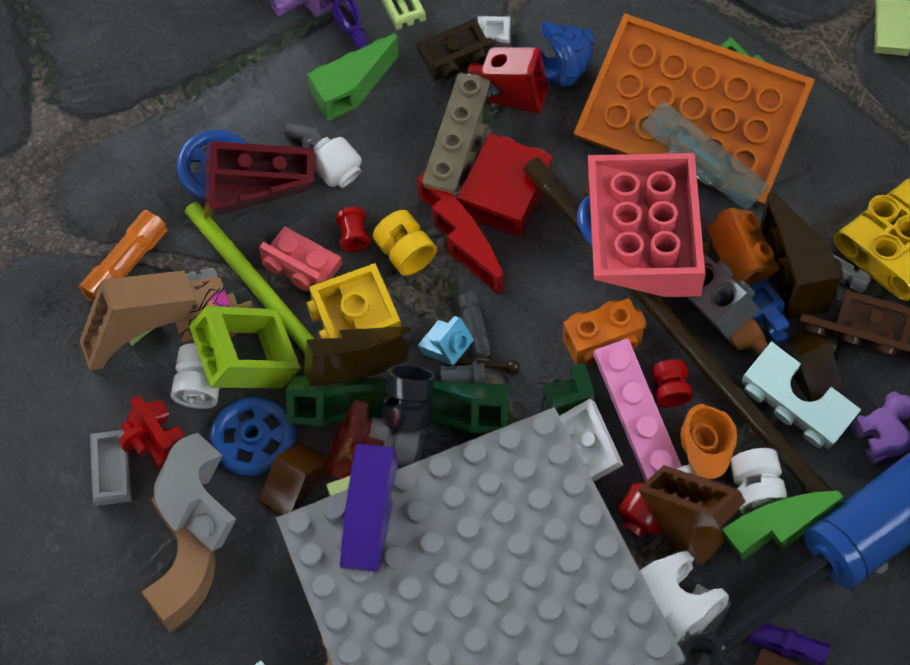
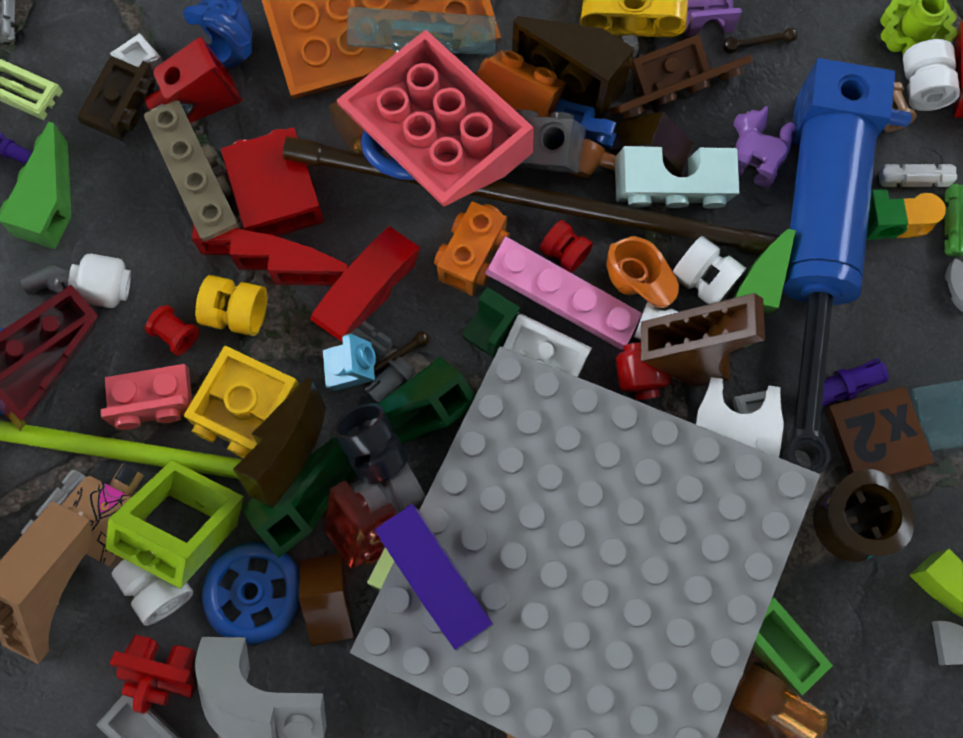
camera: 45 degrees left, 10 degrees up
none -> red slope [310,226,420,342]

